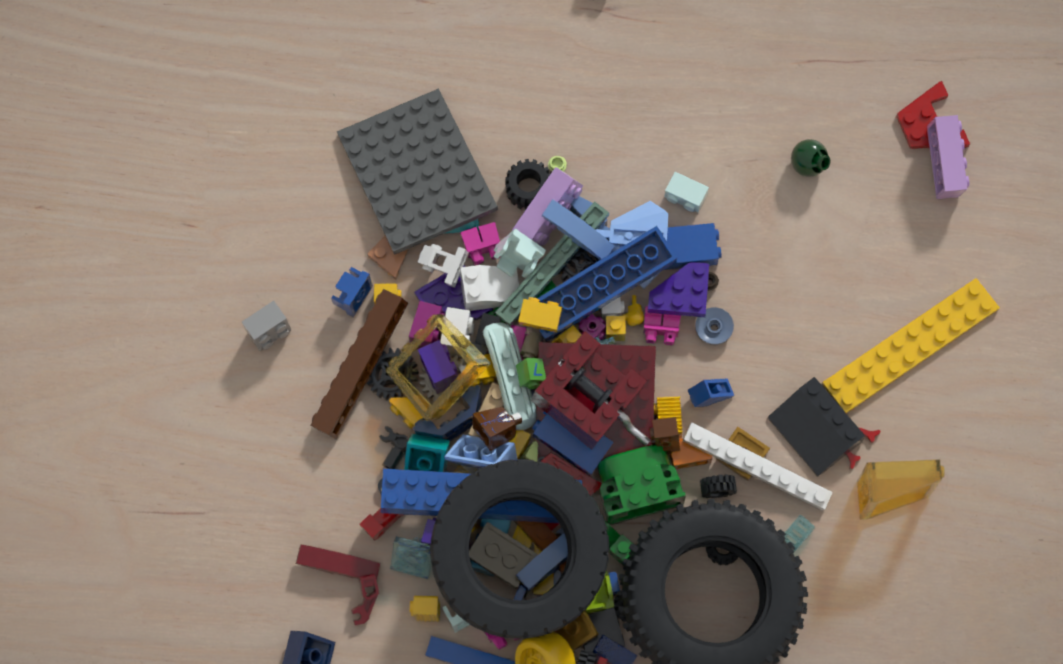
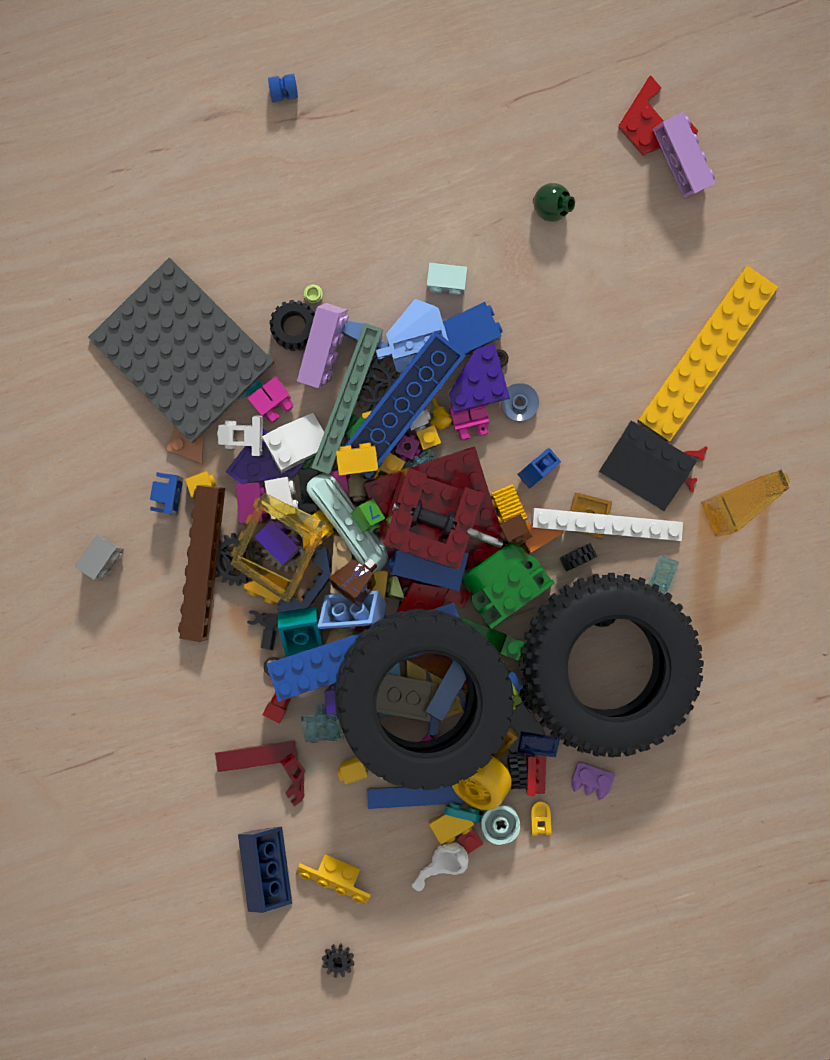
camera: 25 degrees left, 15 degrees up
light aqua panel [494,229,546,278] -> none
medium blue slope [541,199,614,260] -> none

